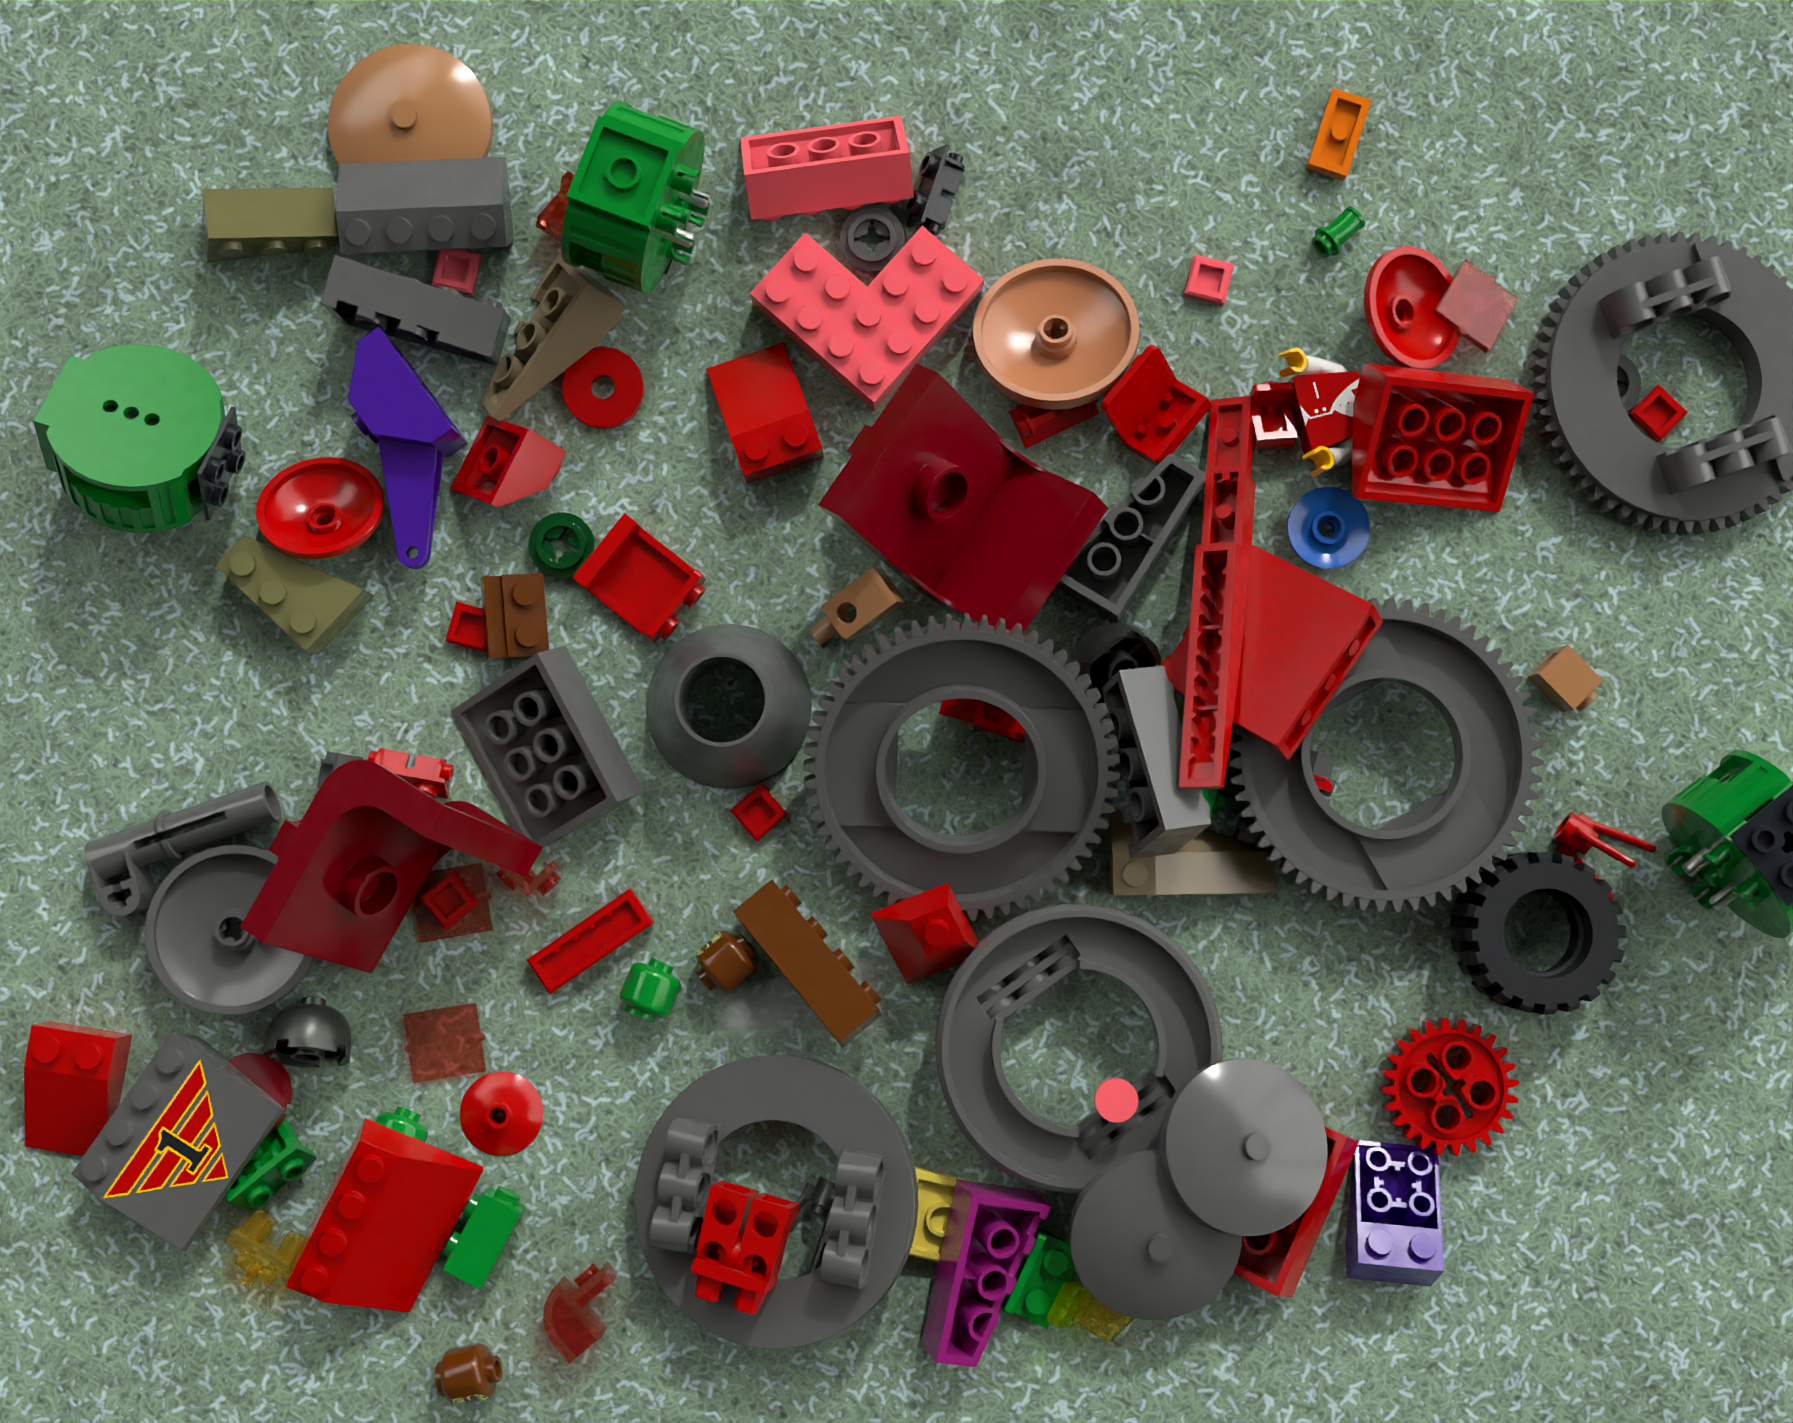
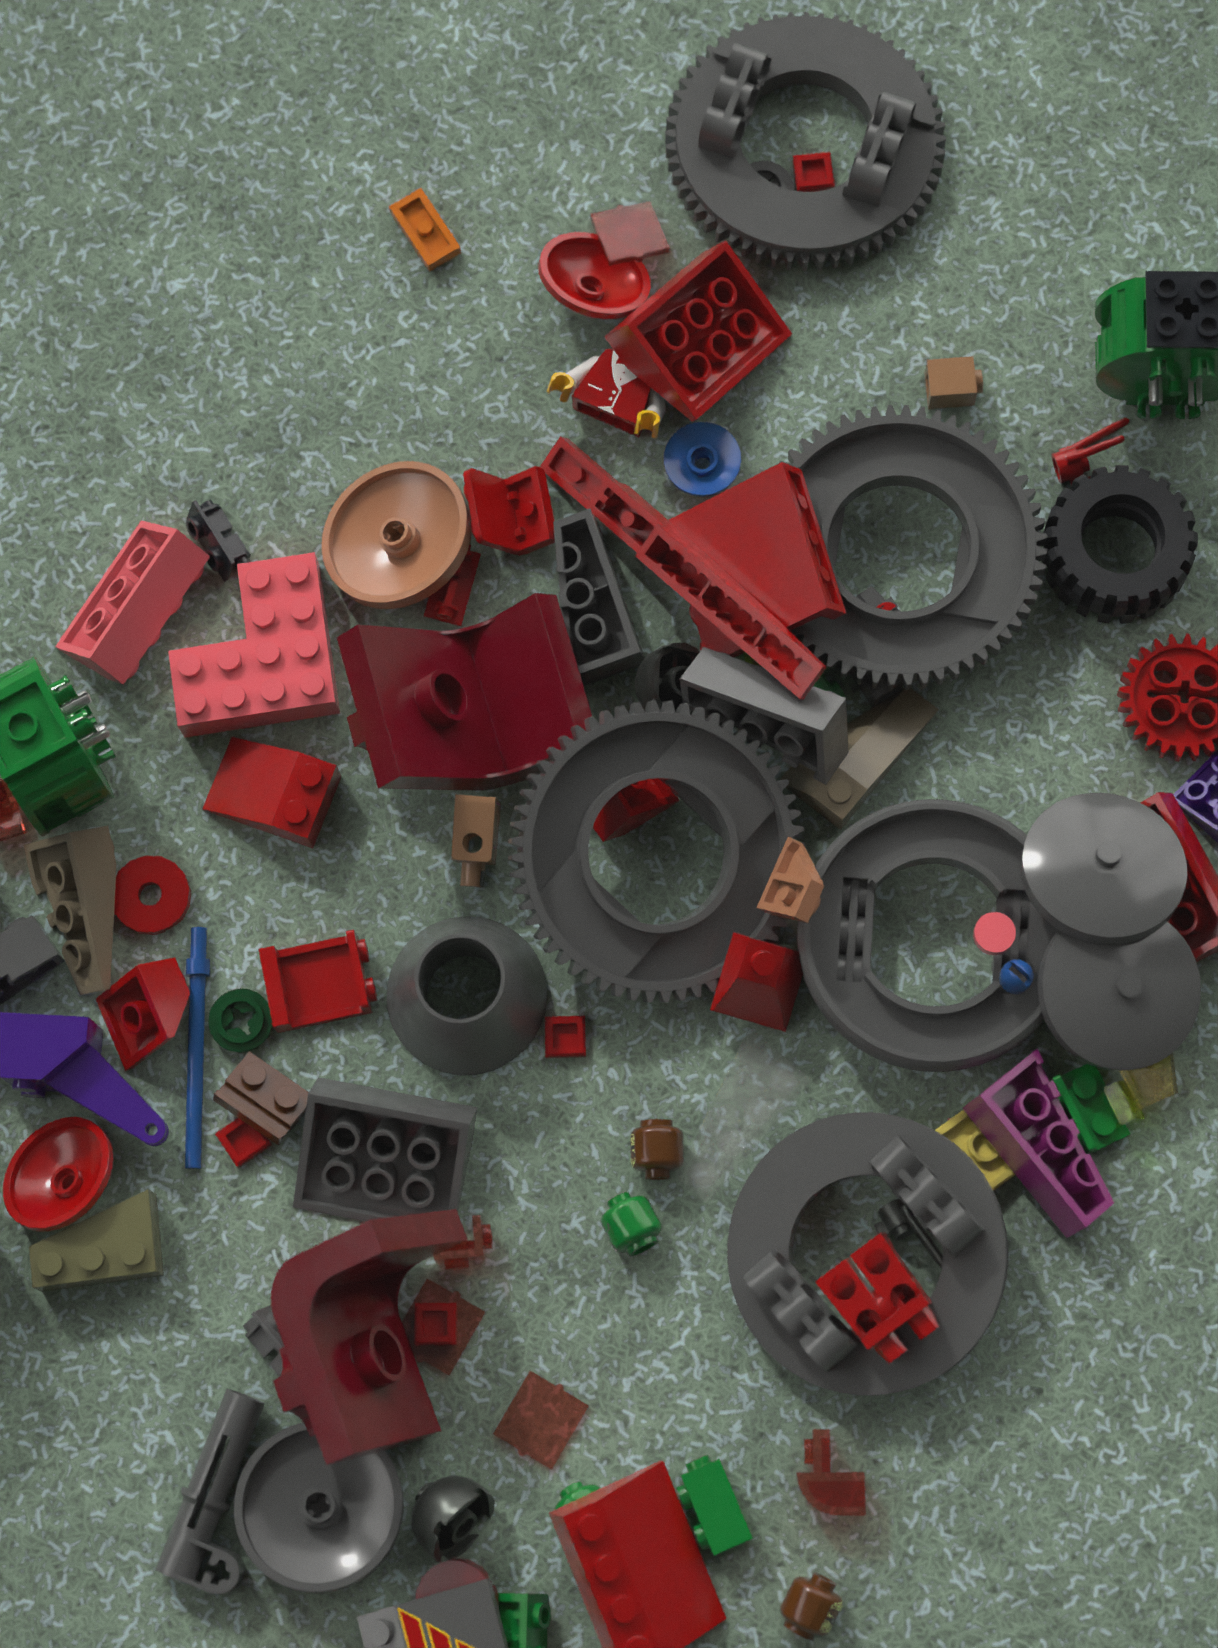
camera: 40 degrees left, 10 degrees down
red dish [460,1071,543,1156] -> none
red plate [526,888,655,995] -> none
reddish brown brick [733,880,881,1048] -> none
dark grey gear [839,207,905,273] -> none
coral tile [1184,254,1234,306] -> none
red bracket [1249,381,1298,449] -> none
green pin [1312,206,1365,257] -> none
none -> blue bar [185,927,210,1169]
none -> nougat wing [757,837,824,923]
none -> blue hinge [999,959,1034,994]

